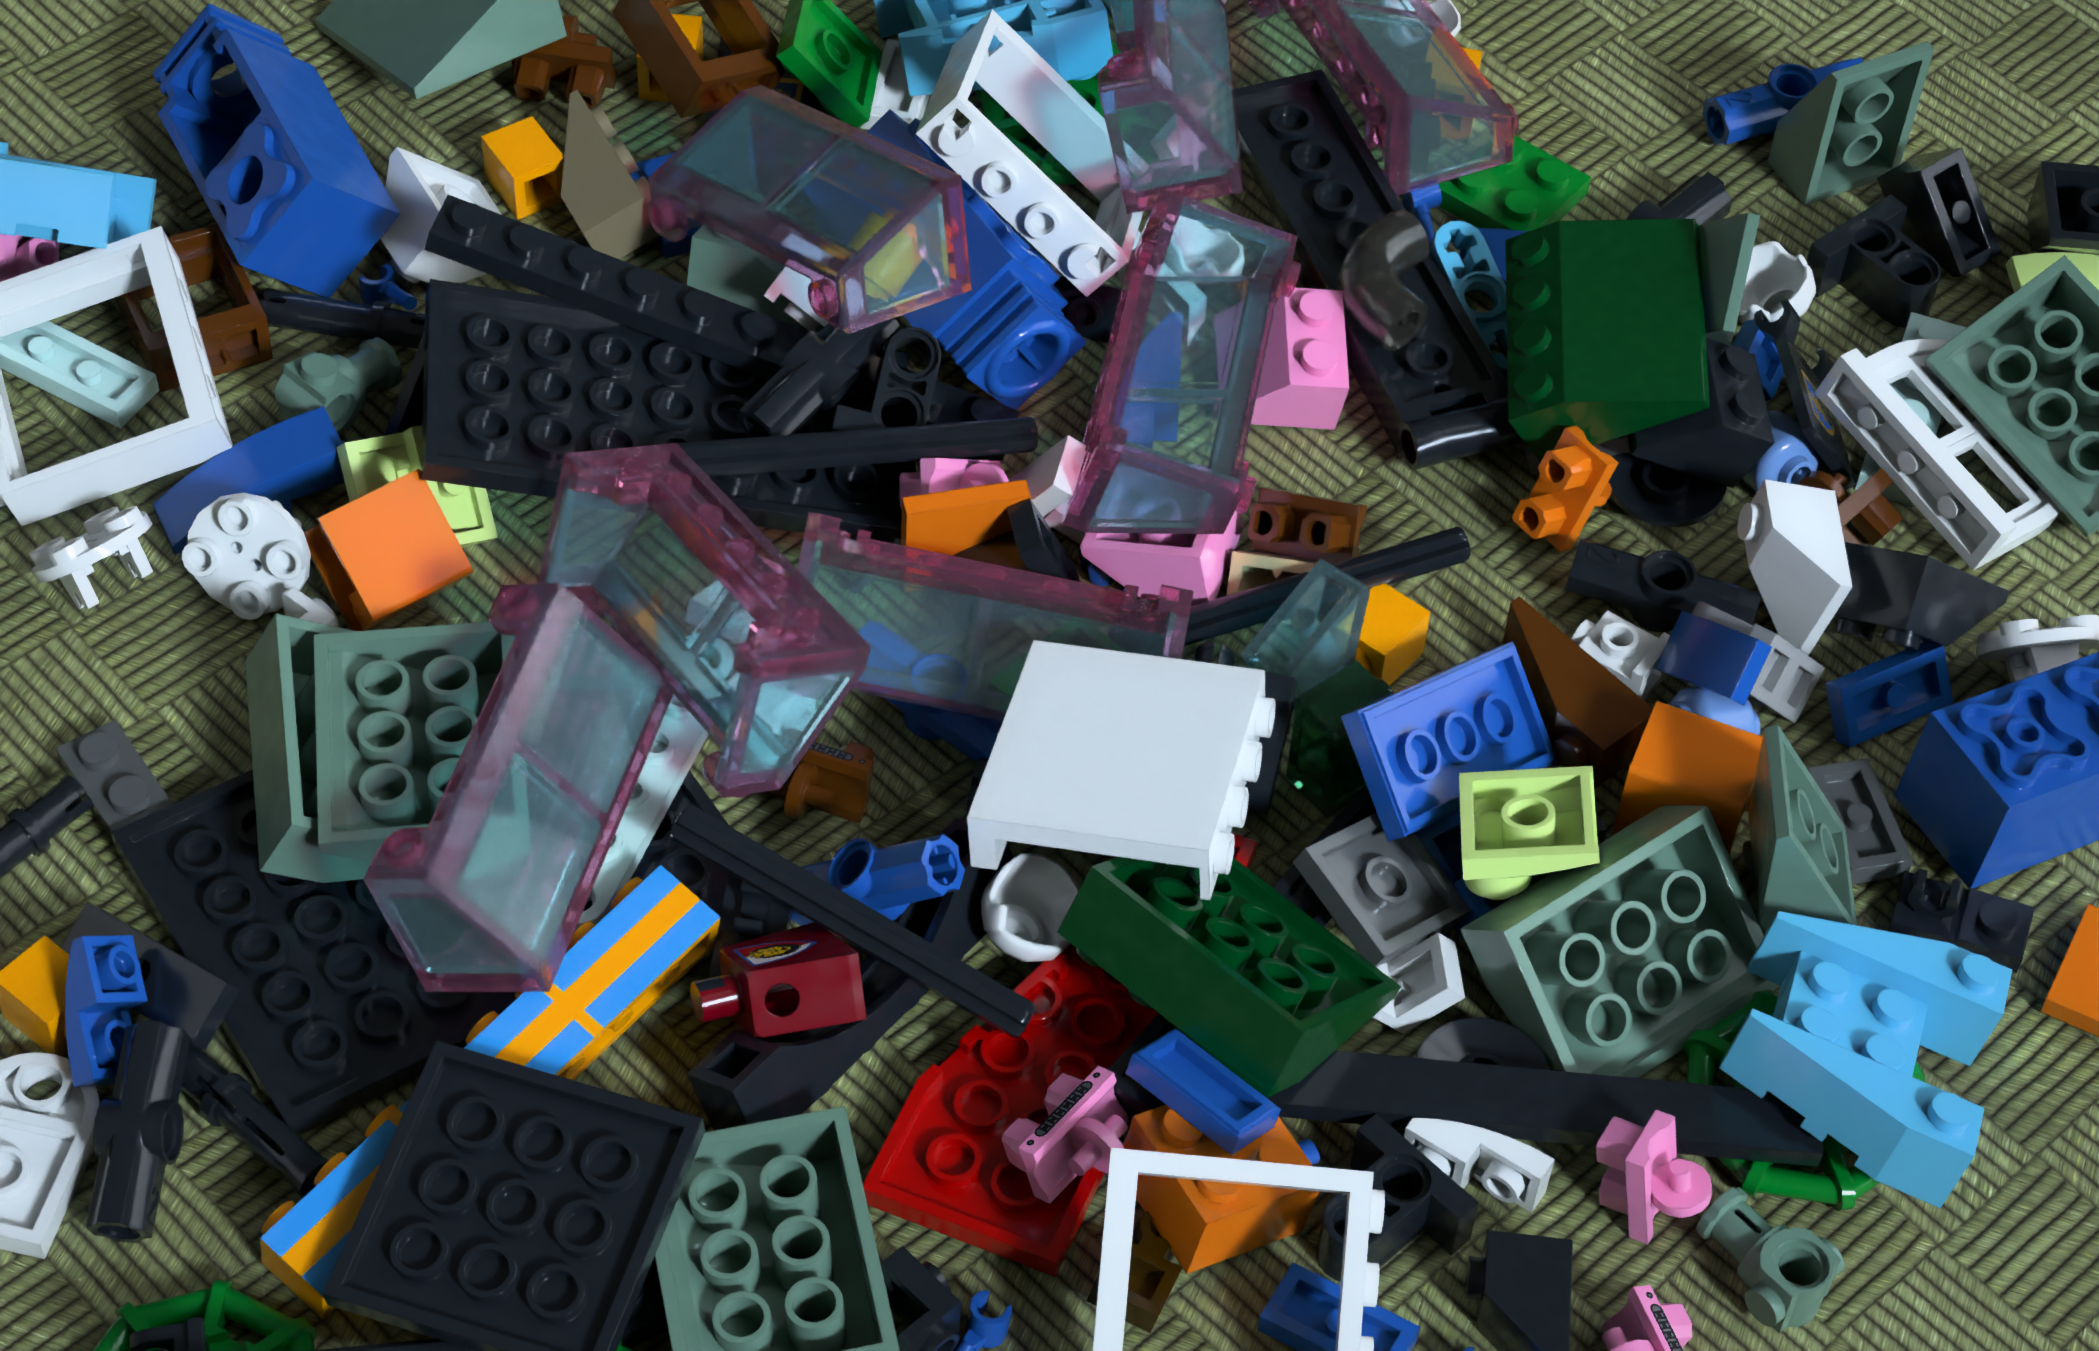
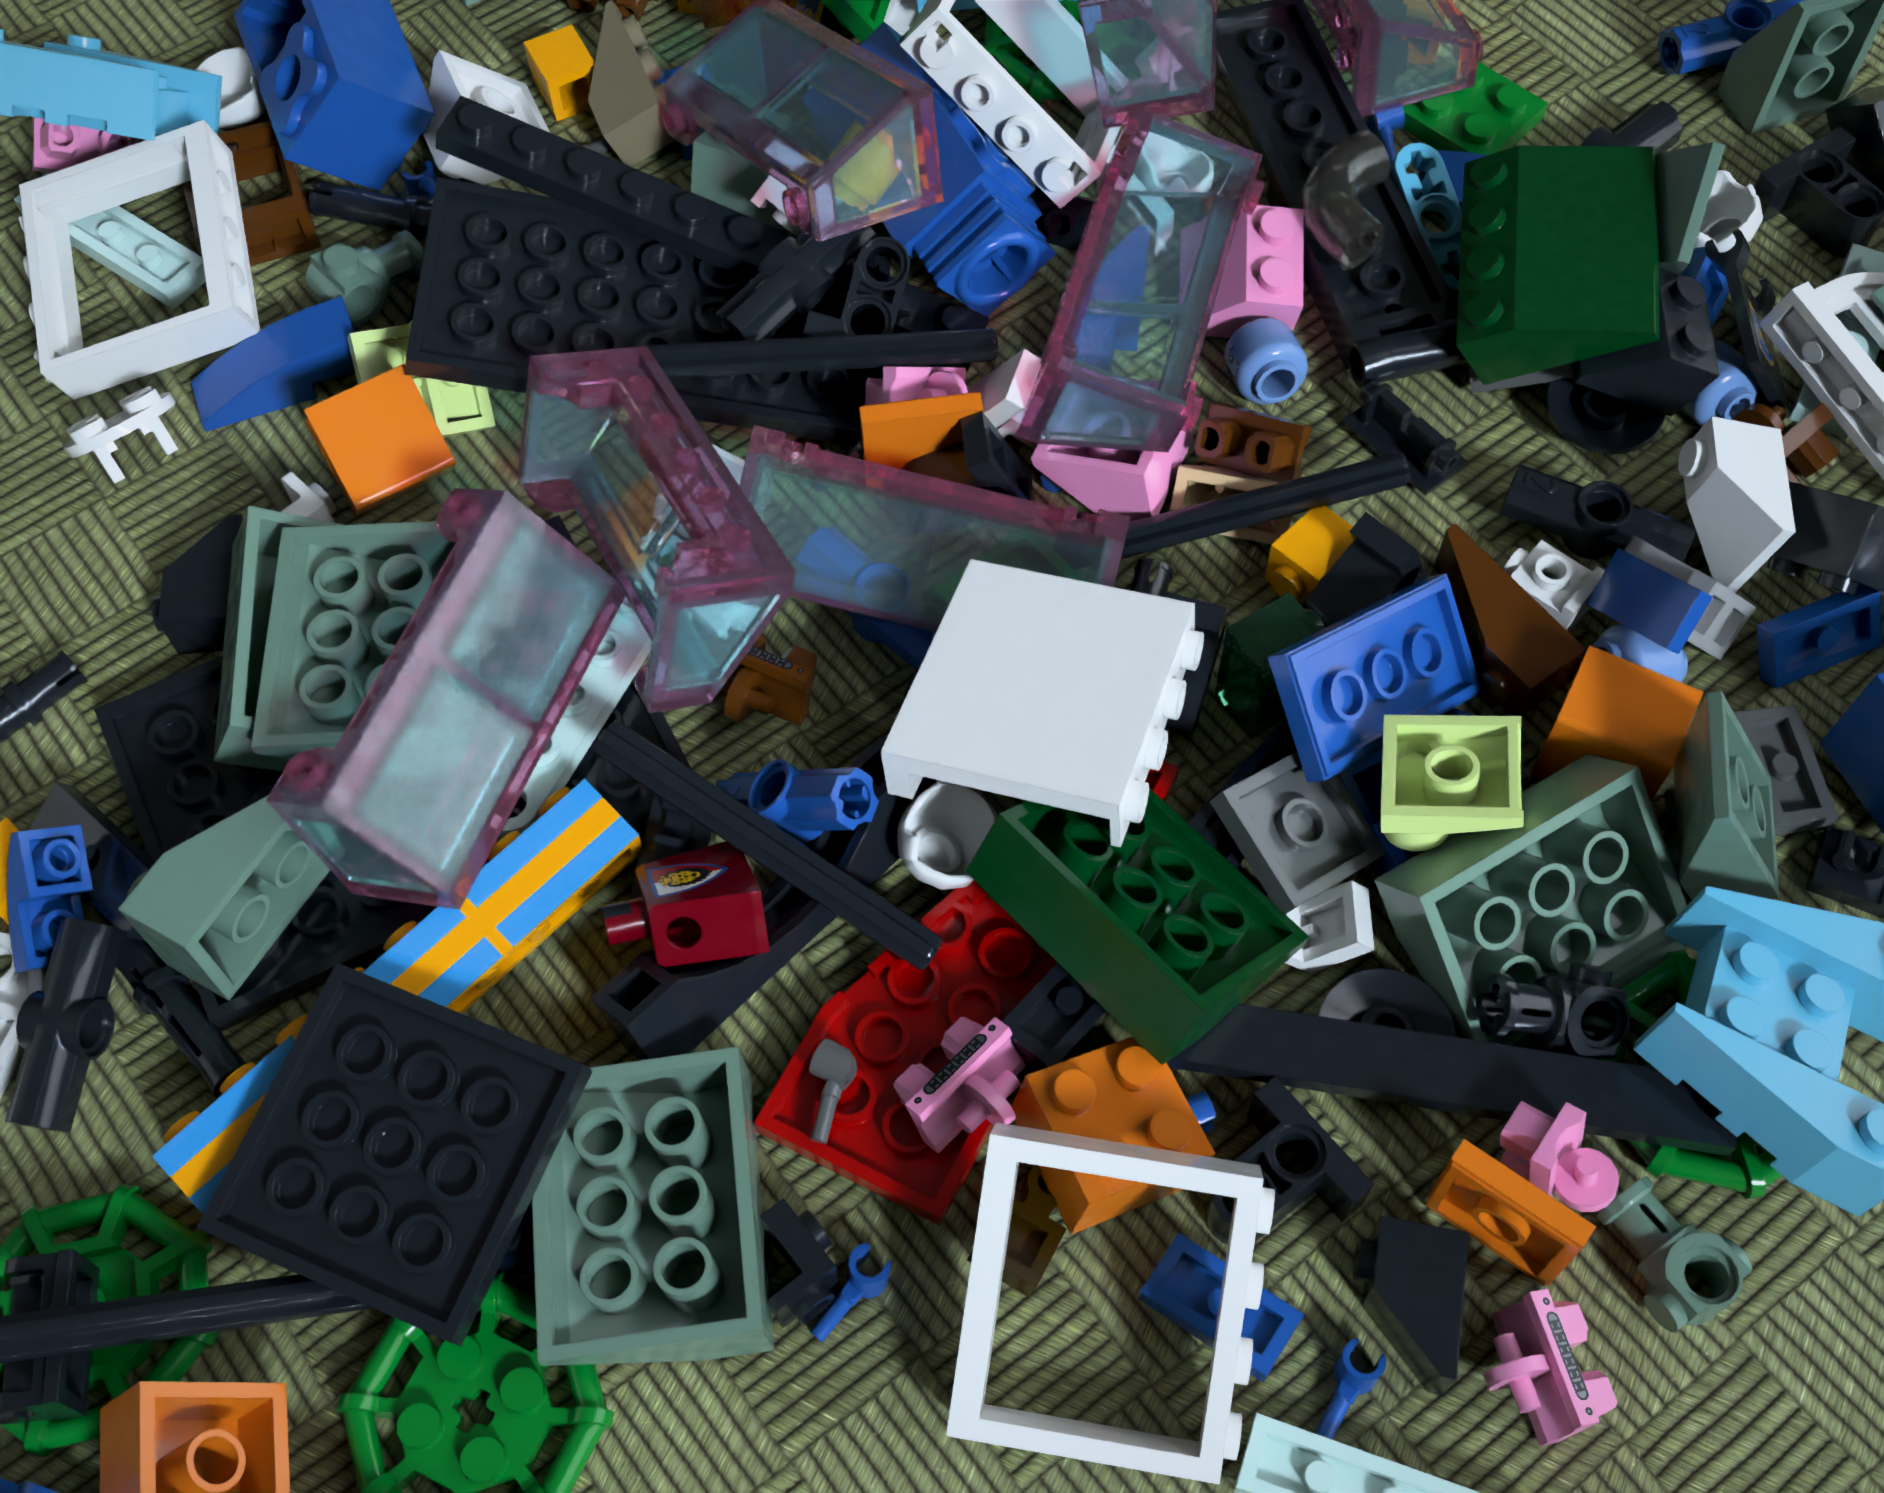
camera: 10 degrees right, 10 degrees up
dark grey plate [56,720,173,844] -> none
white plate [182,492,311,620] -> none
blue tile [1126,1028,1281,1155] -> none
clear light blue slope [1240,558,1370,720] -> none
white slope [1404,1118,1555,1213] -> none
orange hips [1512,426,1619,552] -> none
none -> sand green slope [118,775,352,1001]
none -> black slope [152,514,243,655]
none -> white hair [195,47,267,131]
none -> dark grey hand [809,1039,857,1144]
none -> medium blue head [1224,318,1308,405]
none -> black tile [1295,512,1427,634]
none -> black hinge [1342,381,1468,496]
none -> orange tile [1424,1139,1596,1287]
none -> black connector [1476,962,1630,1059]

